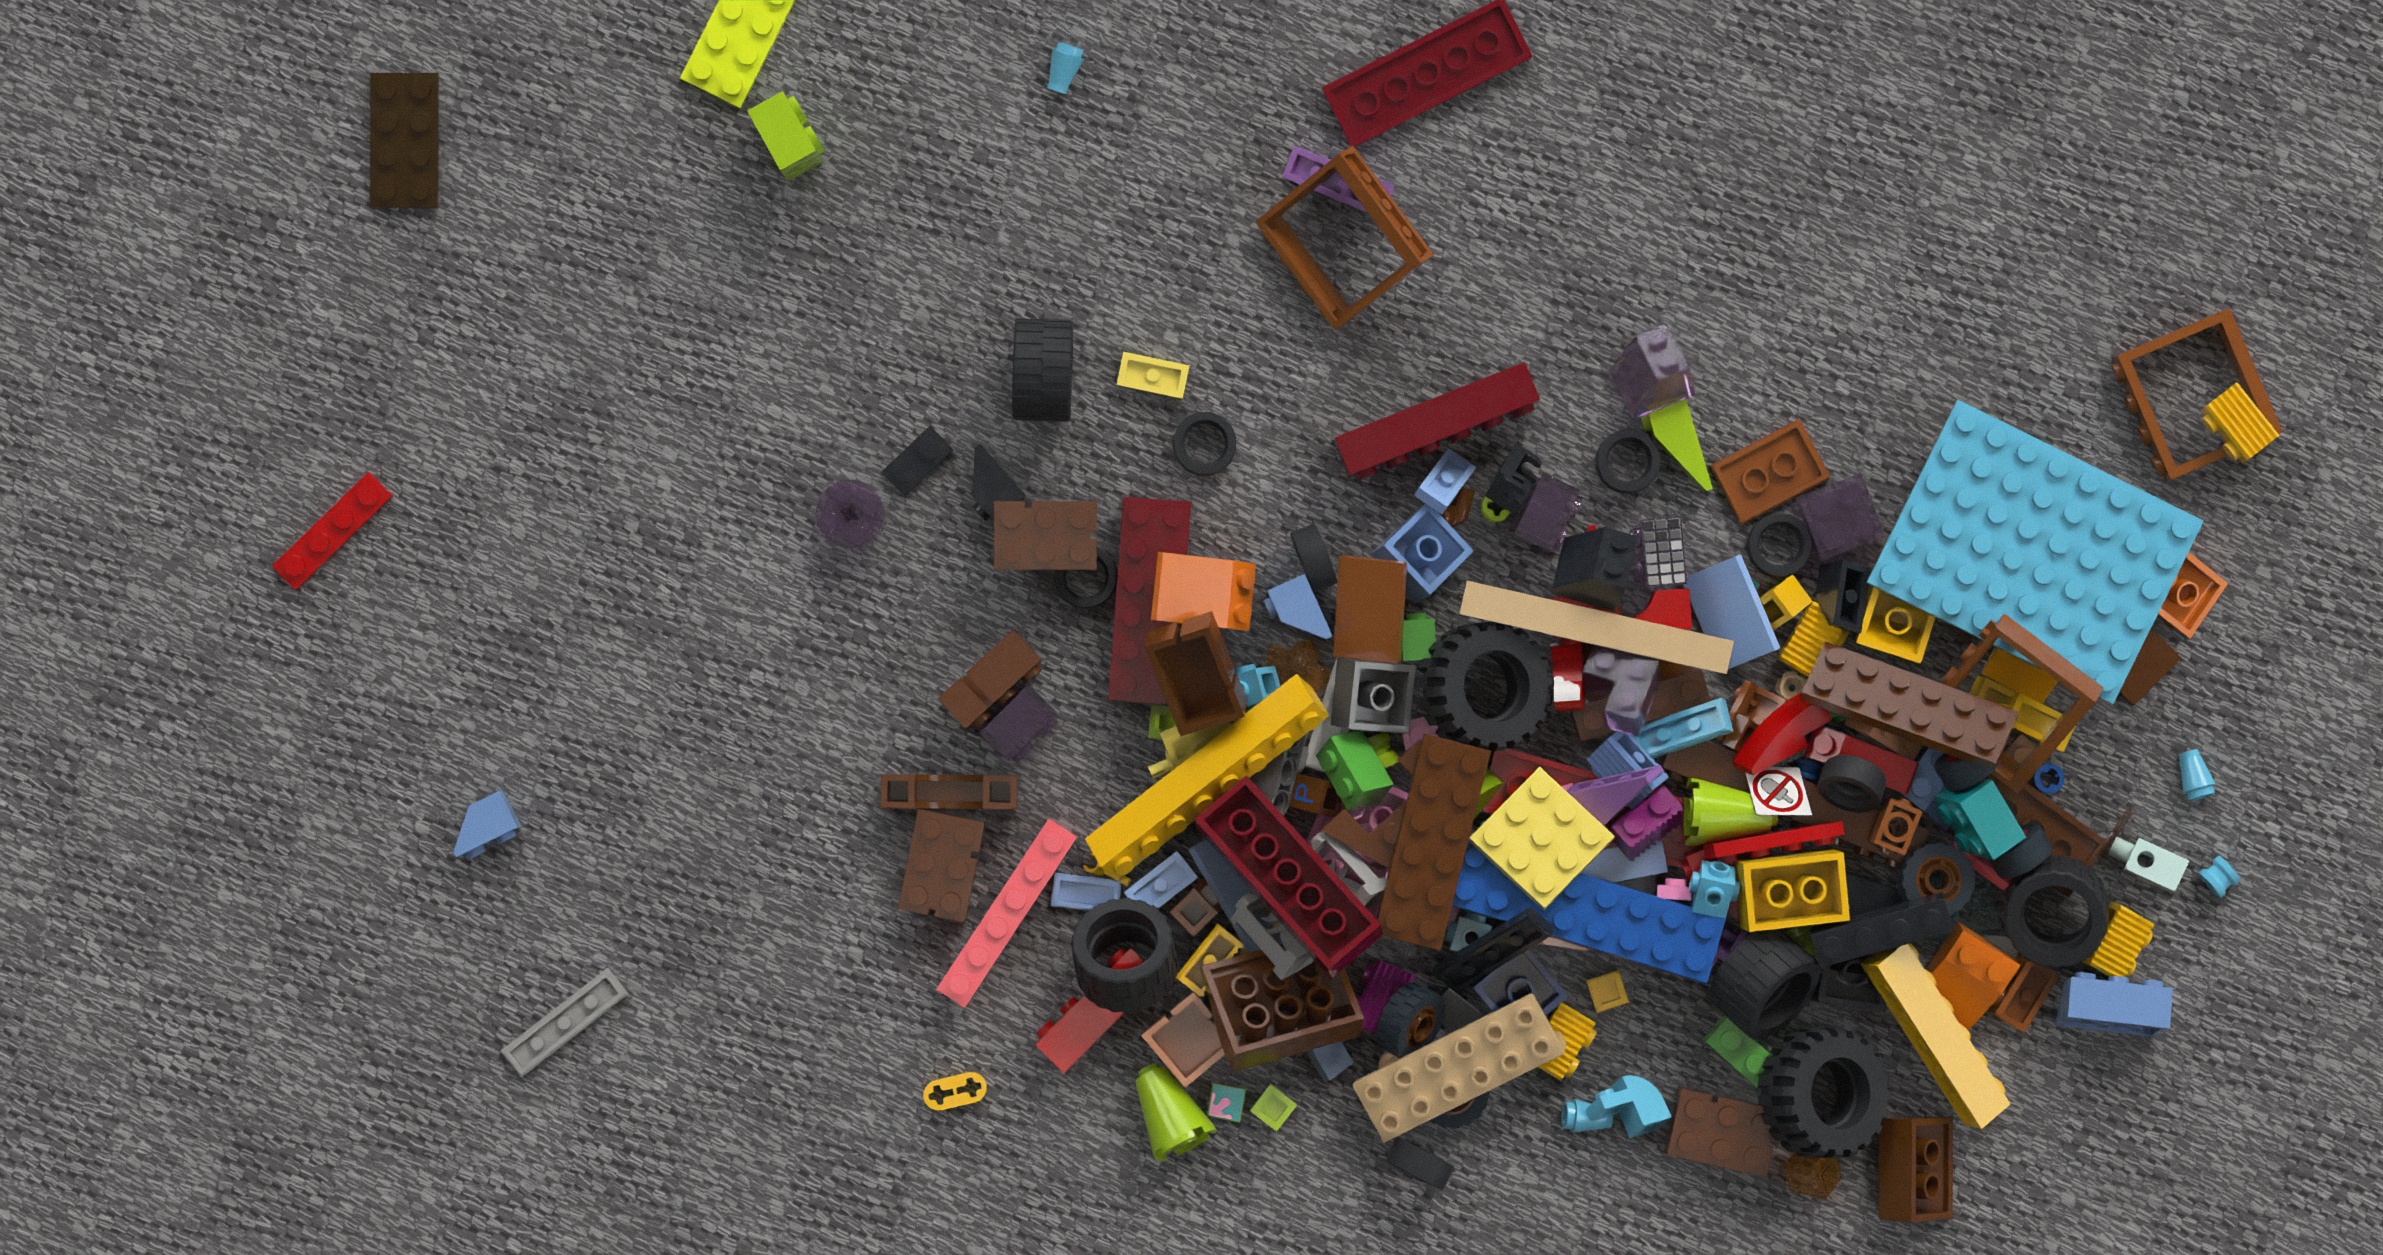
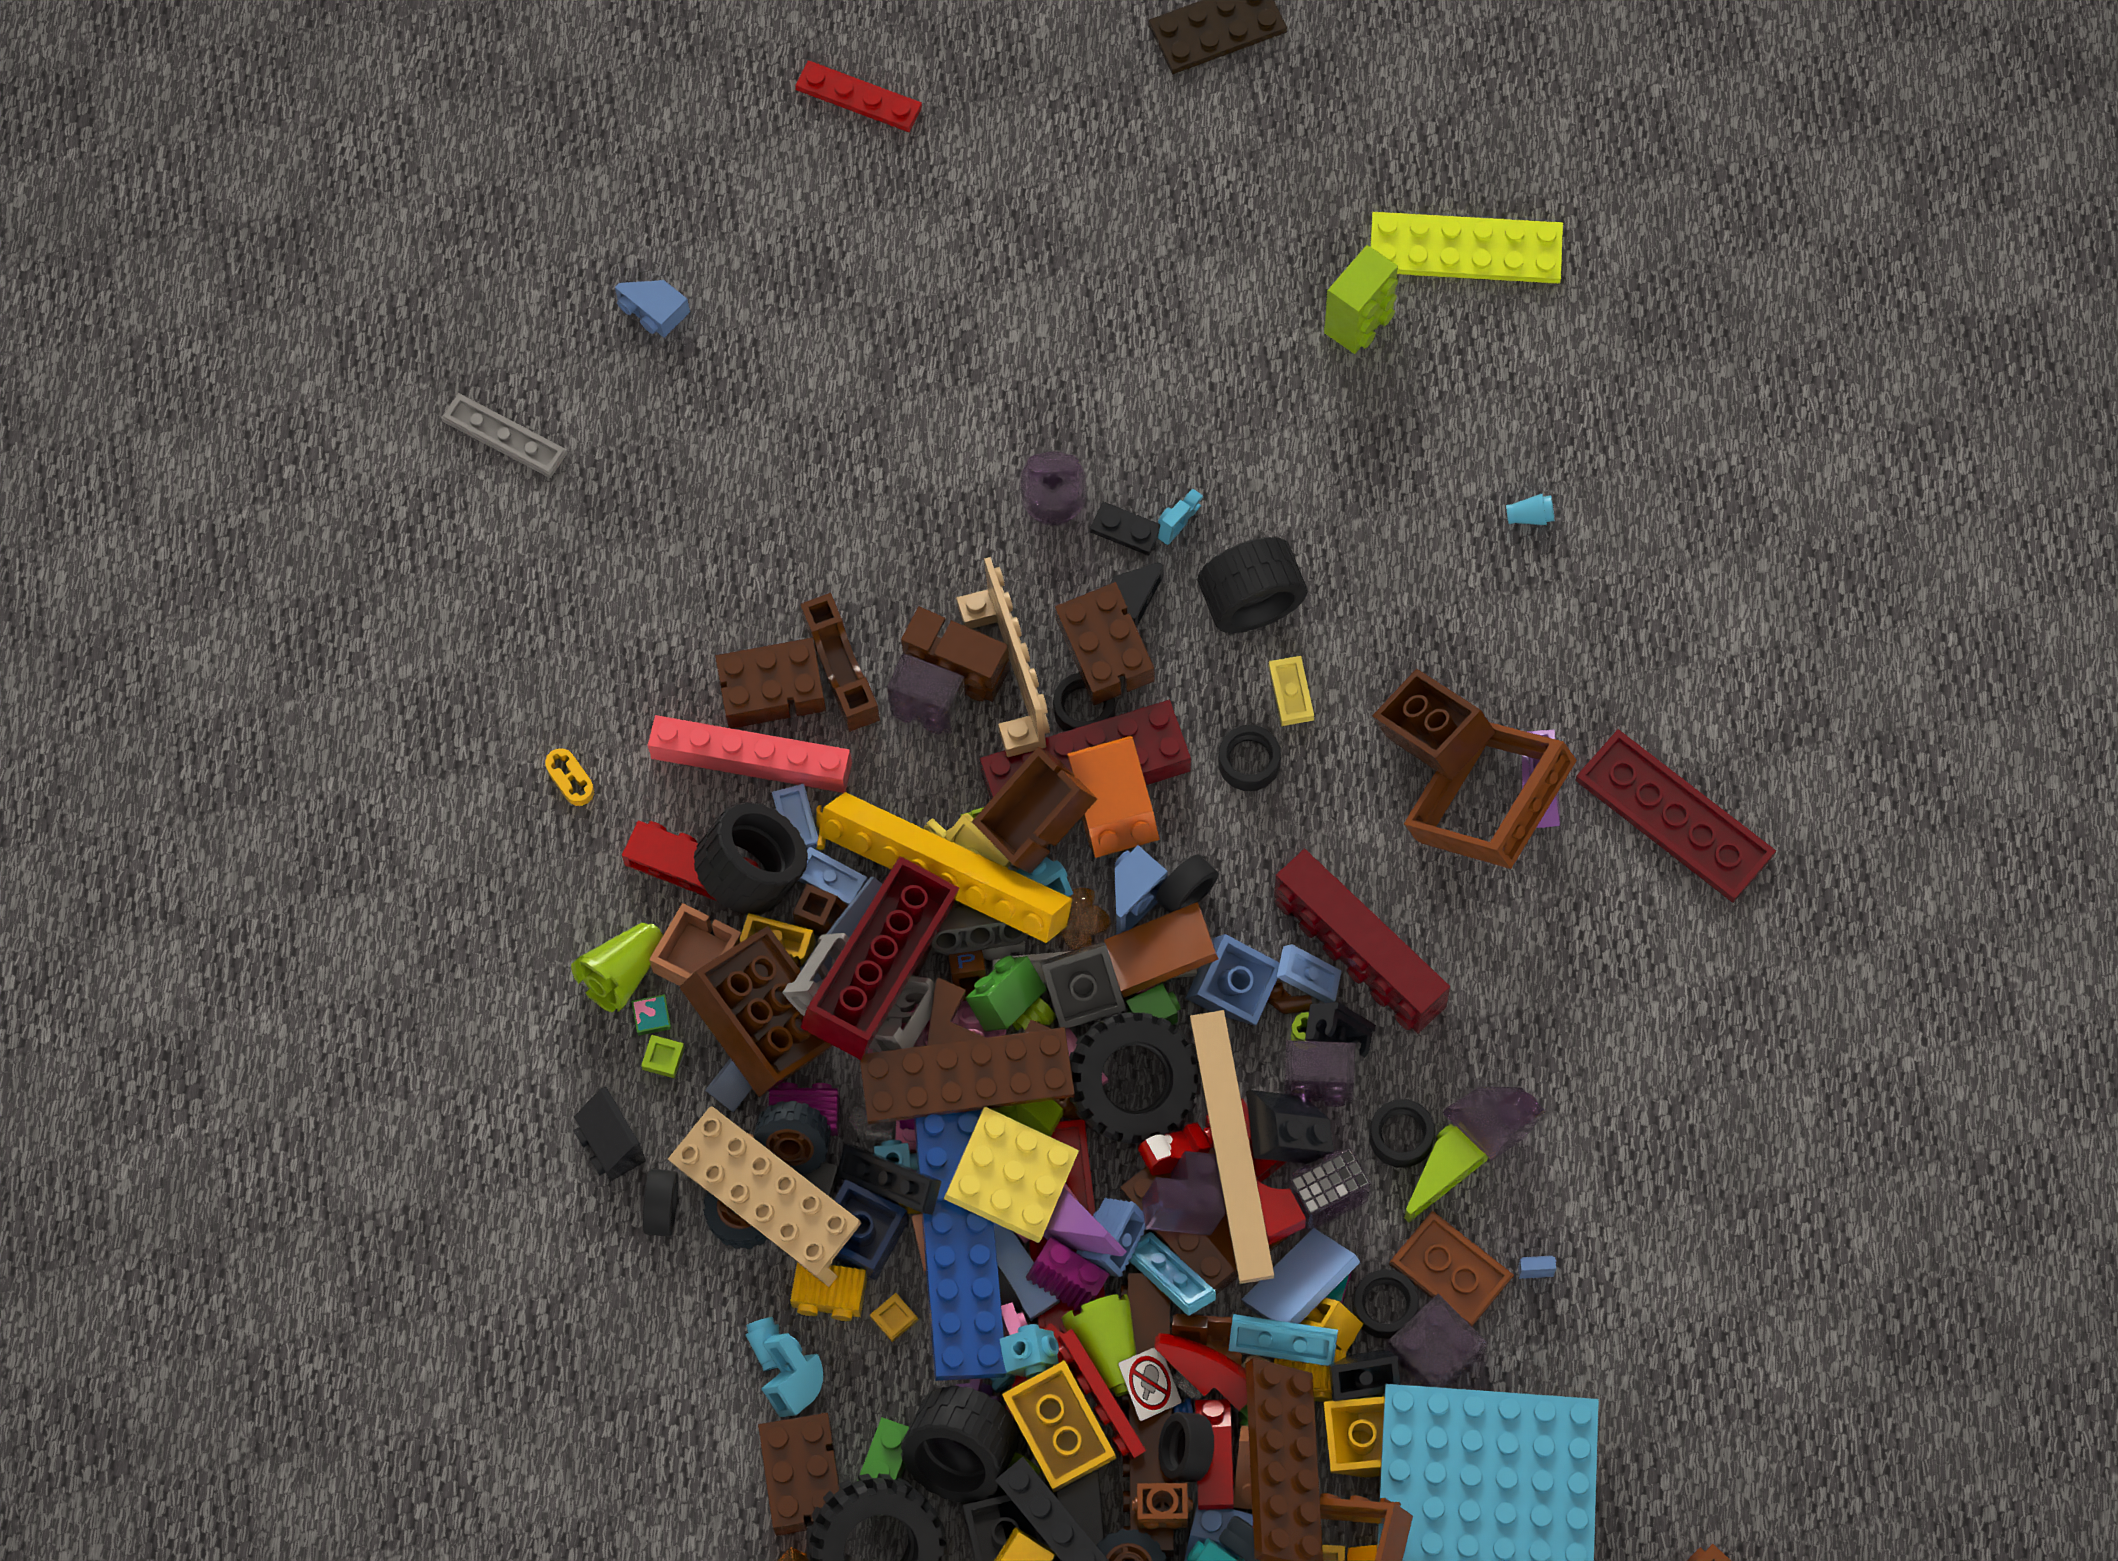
camera: 70 degrees right, 20 degrees down
none -> black slope [573,1086,646,1182]
none -> tan bracket [956,557,1050,757]
none -> medium azure plate [1158,489,1203,545]
none -> medium azure tile [1228,1314,1338,1366]
none -> reddish brown brick [1372,668,1496,780]
none -> medium blue tile [1518,1256,1556,1279]

